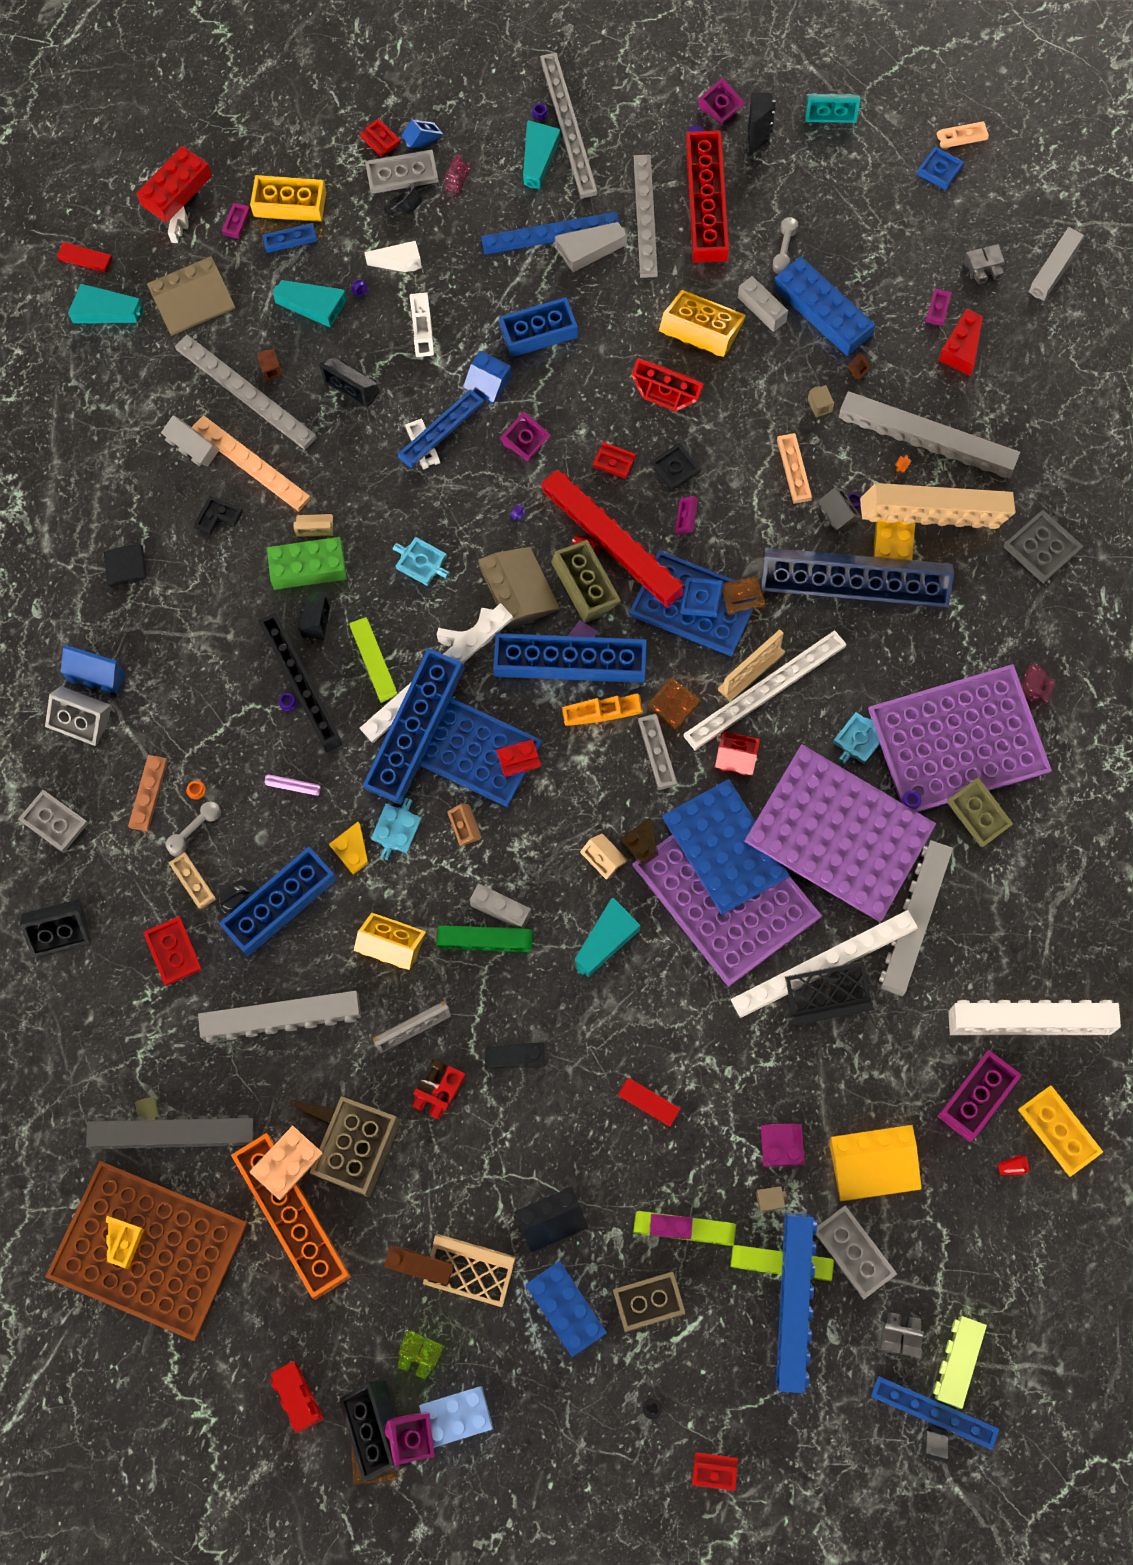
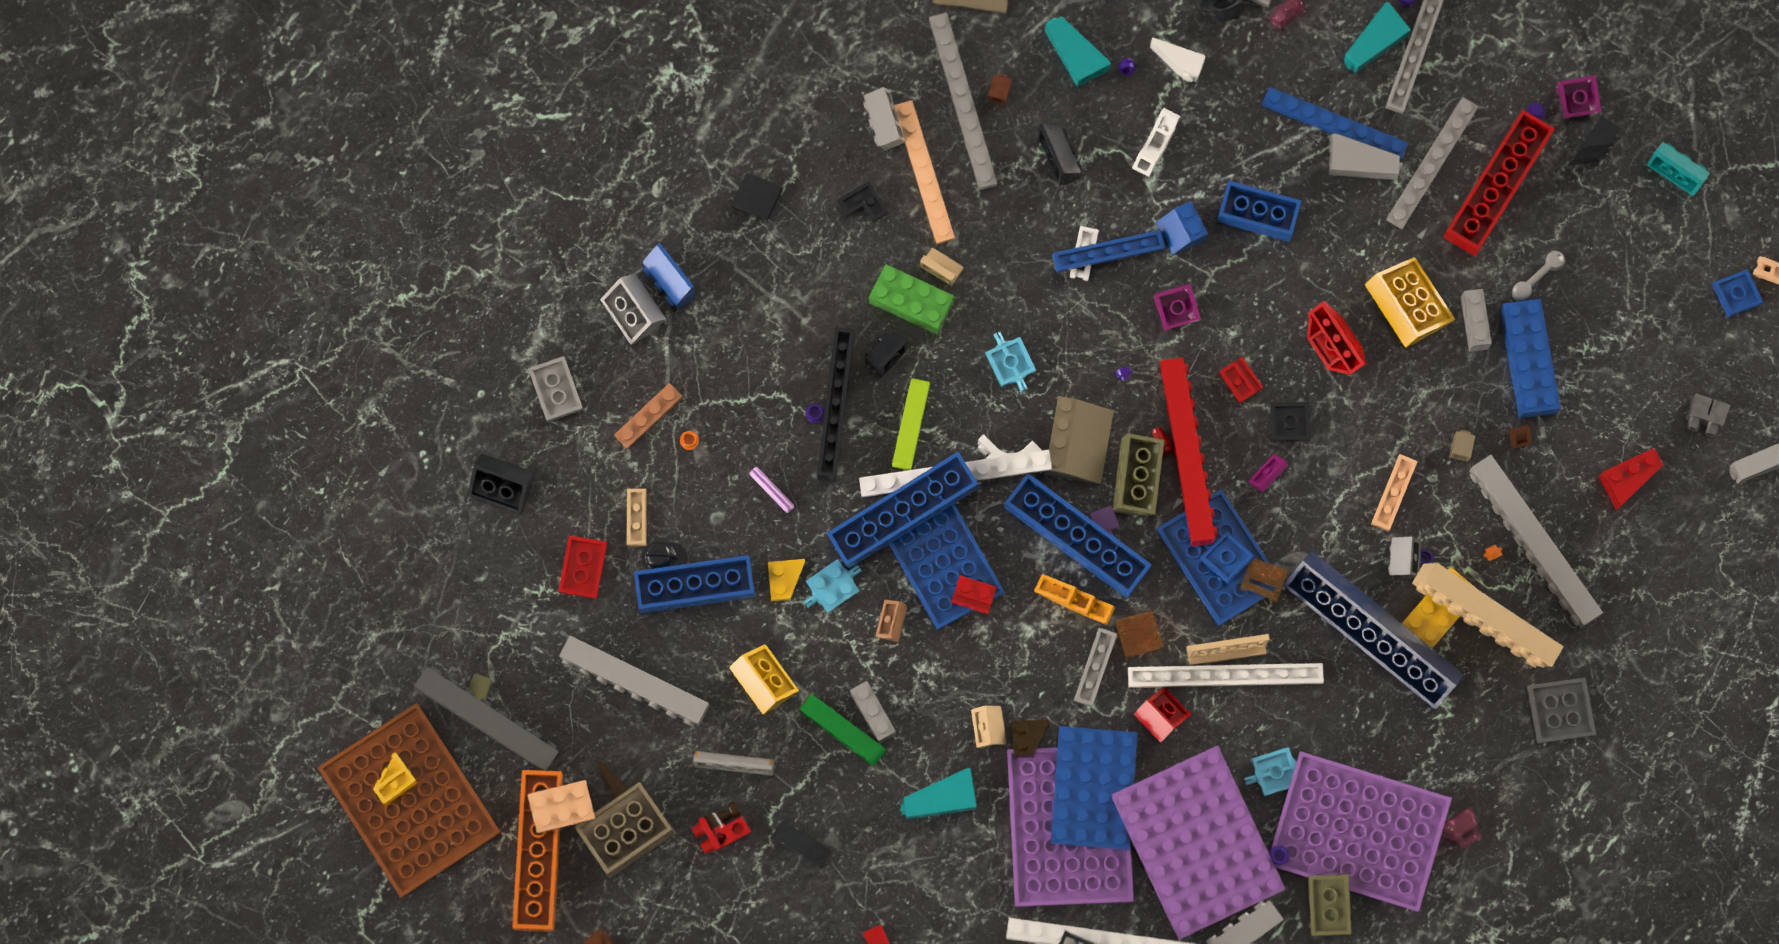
camera: 30 degrees right, 5 degrees up
light grey piece [166,802,221,857] -> none
magenta plate [926,288,952,326] -> none

